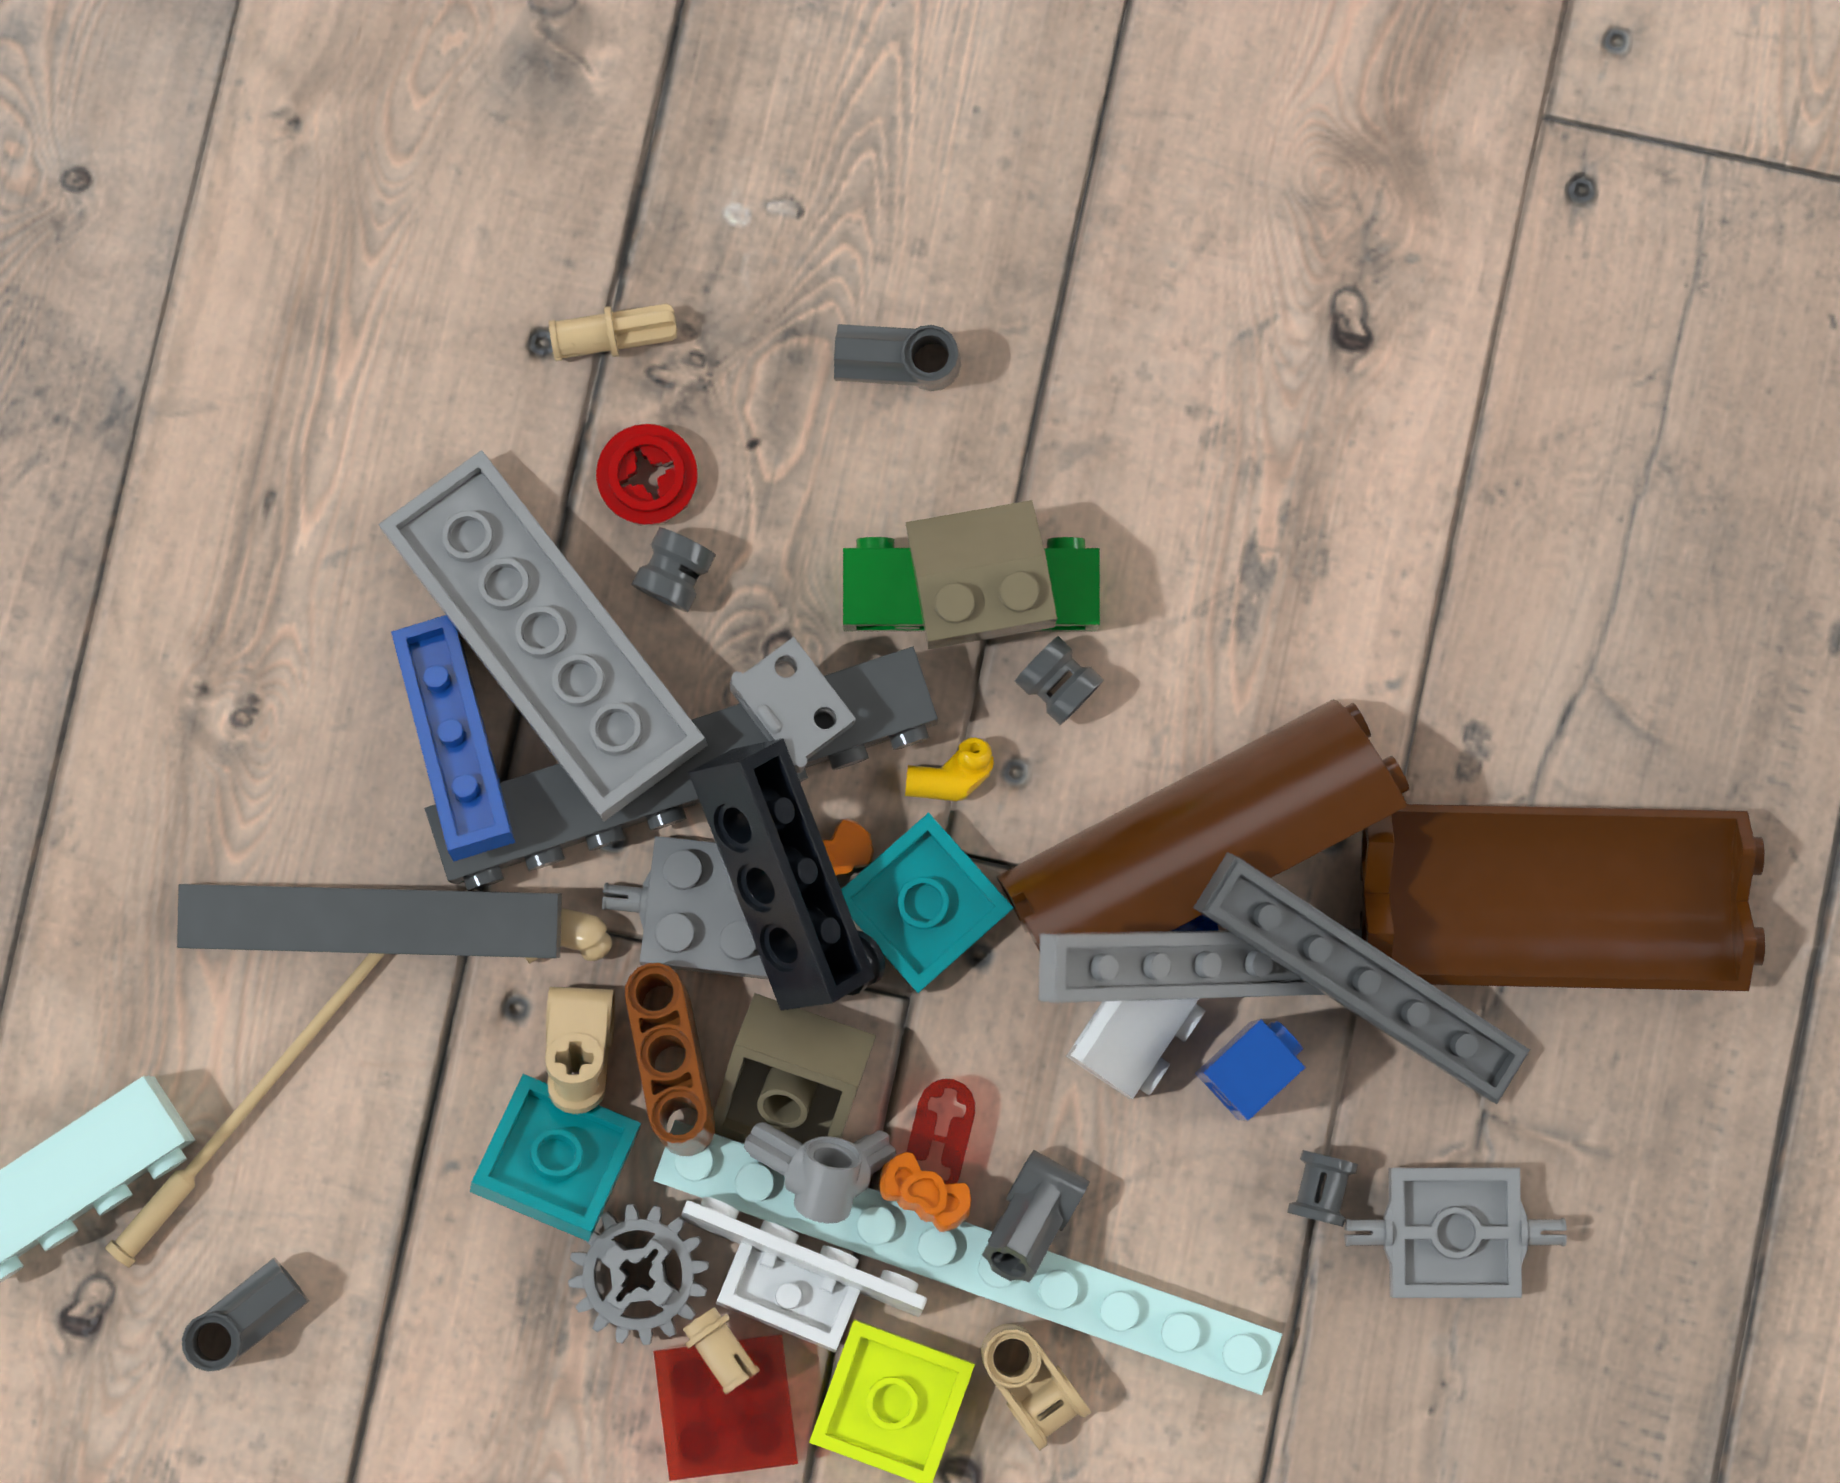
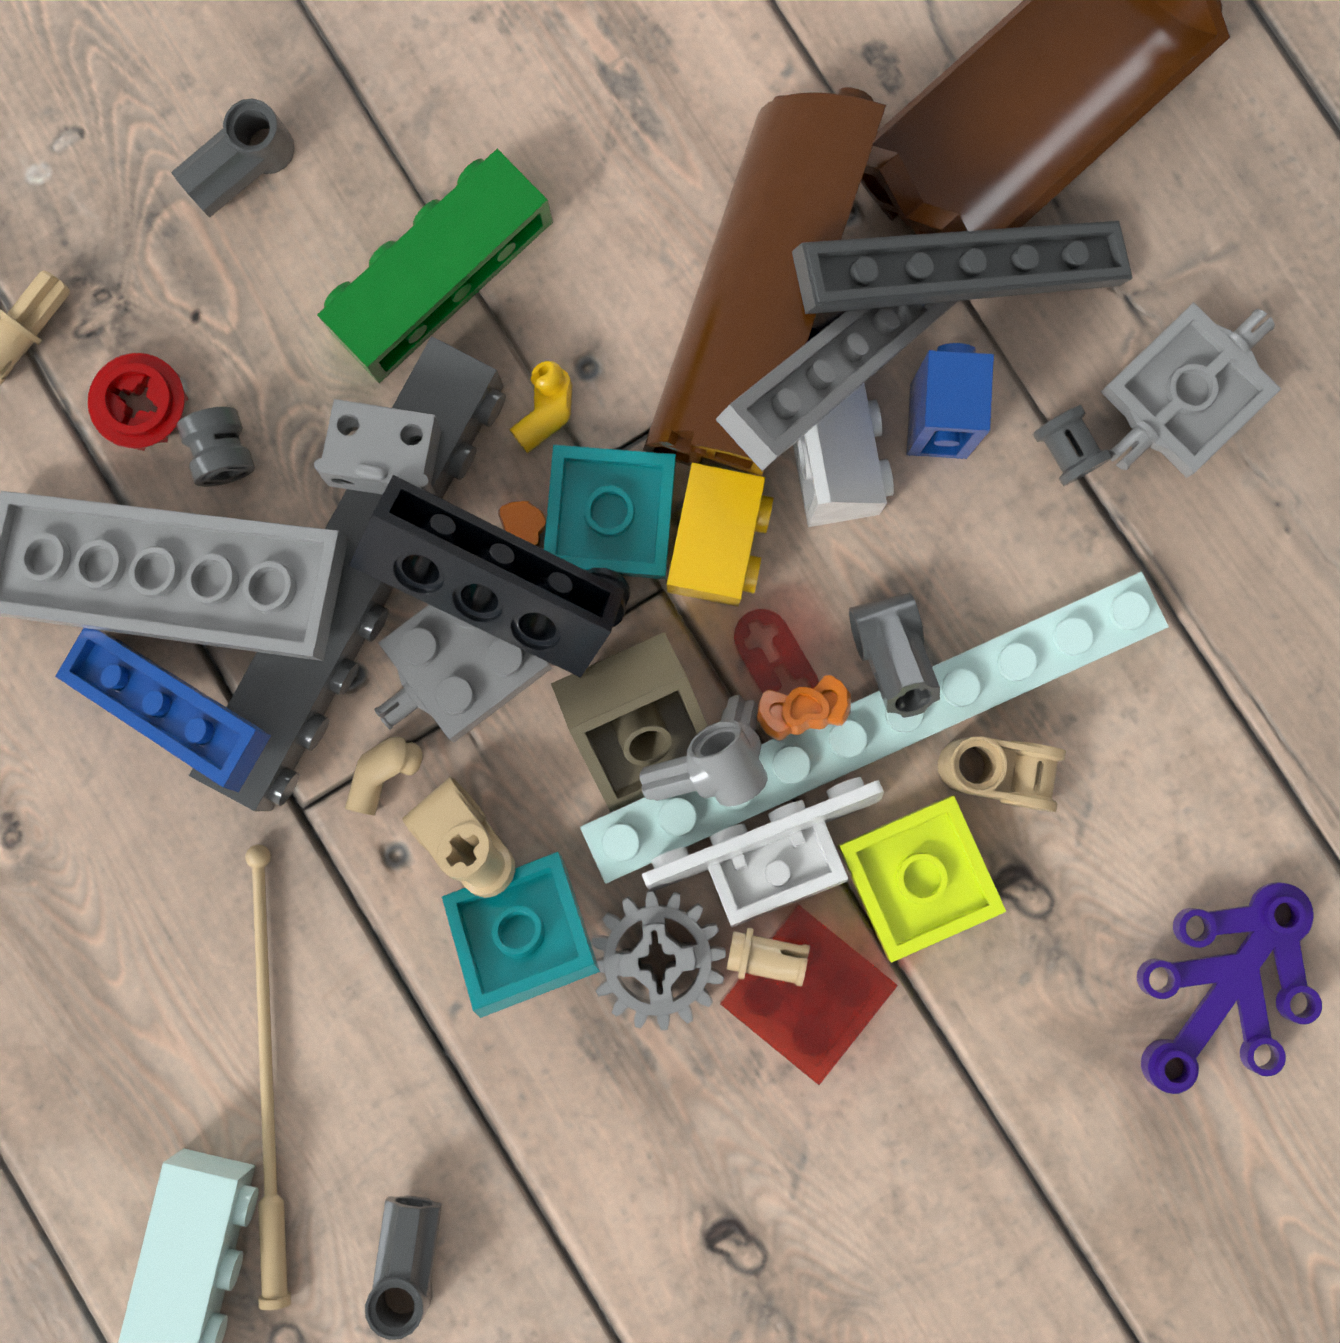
camera: 35 degrees left, 0 degrees up
dark grey tile [177,884,562,958] -> none
dark orange beam [625,963,715,1156] -> none
dark tan slope [905,500,1057,649] -> none
dark grey wheel [1014,636,1104,725] -> none
none -> yellow brick [667,463,774,607]

